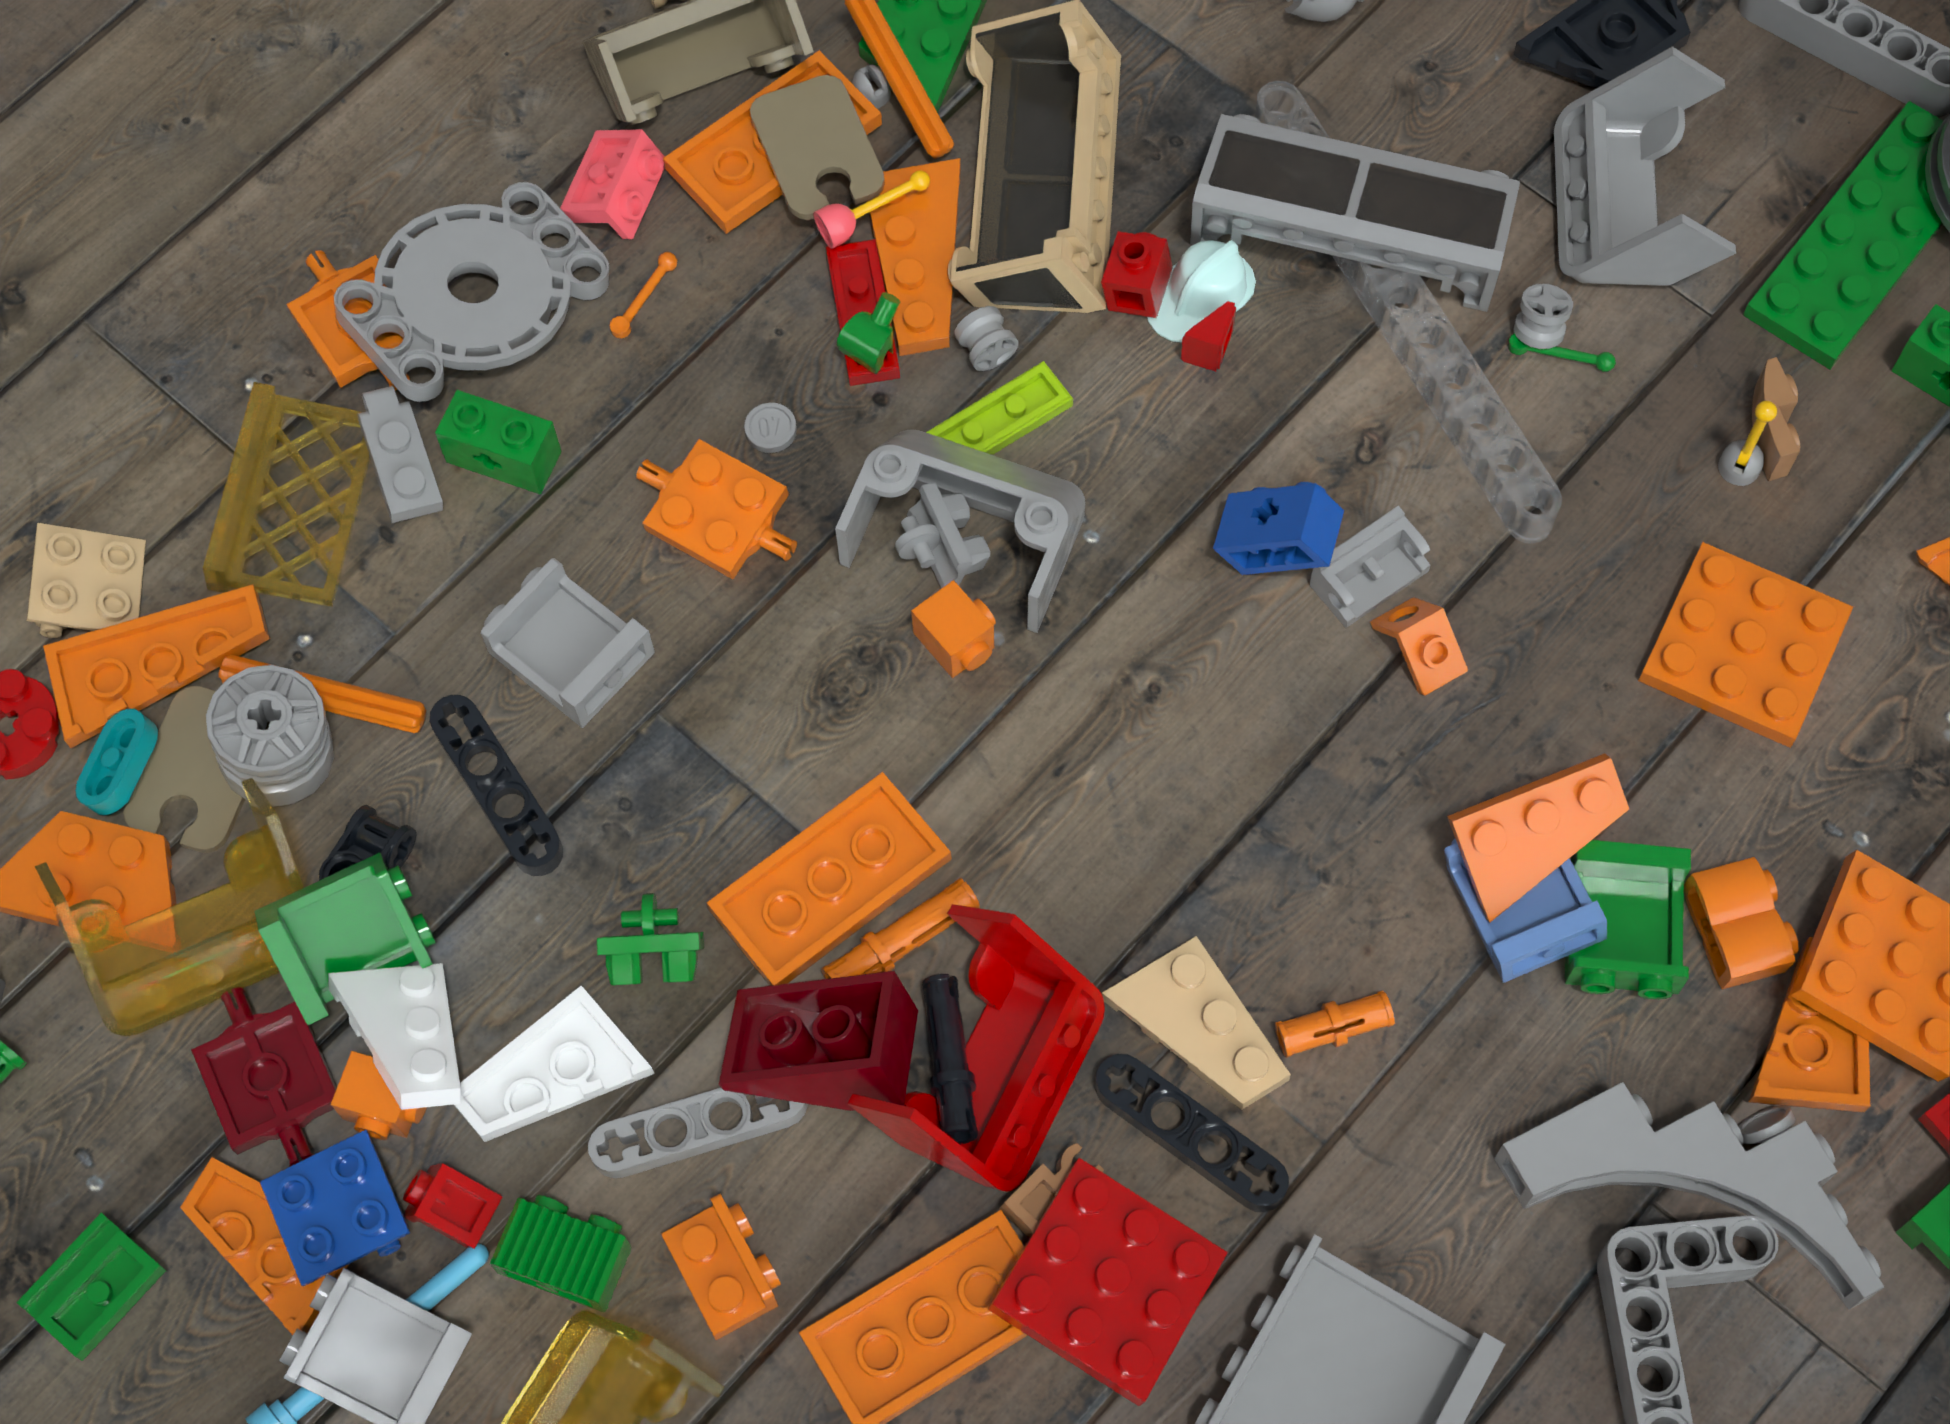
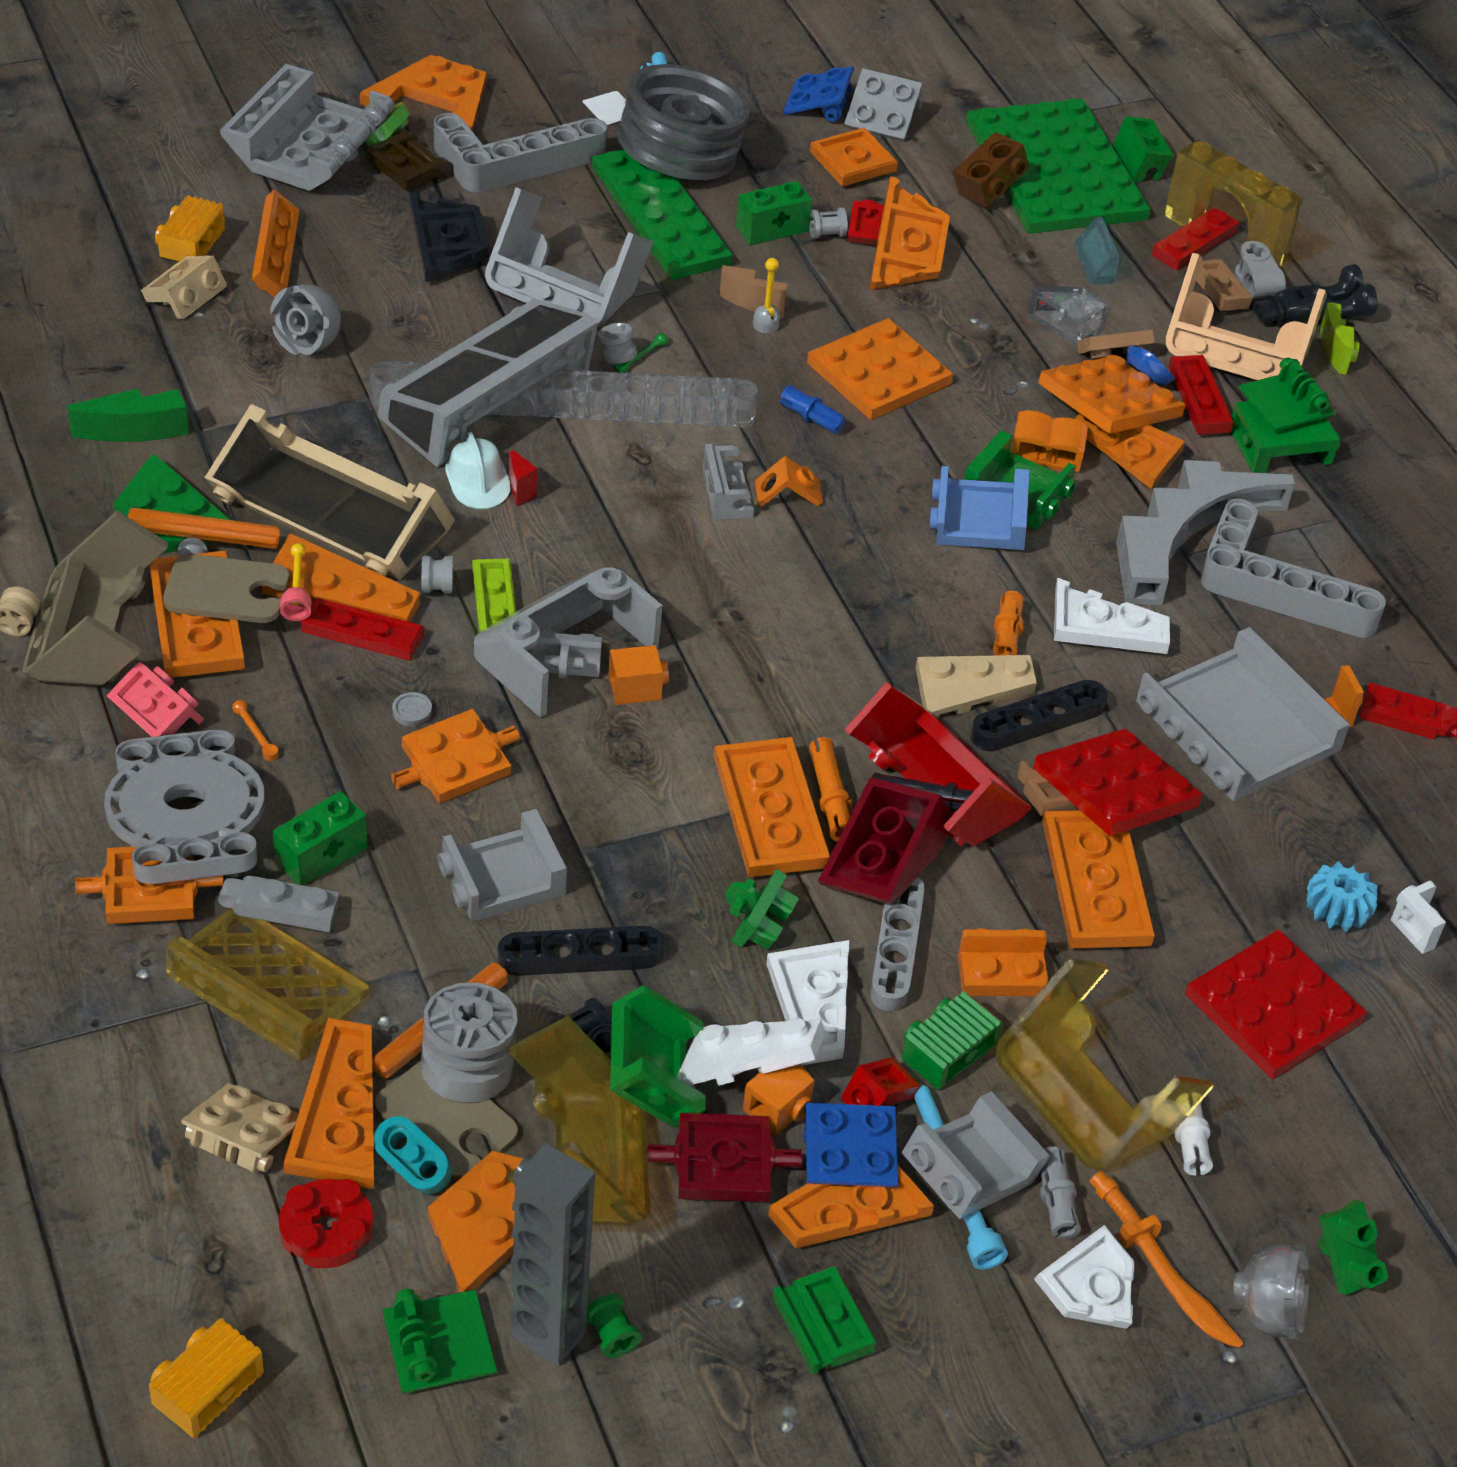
camera: 70 degrees left, 20 degrees down
green piece [837,292,900,375] -> none
red brick [1101,231,1173,318] -> none
blue brick [1213,482,1344,575] -> none
wing [1447,753,1629,923] -> none
light grey piece [1739,1105,1796,1144] -> none
none -> blue axle [780,385,846,434]
none -> white wing [1054,578,1170,654]

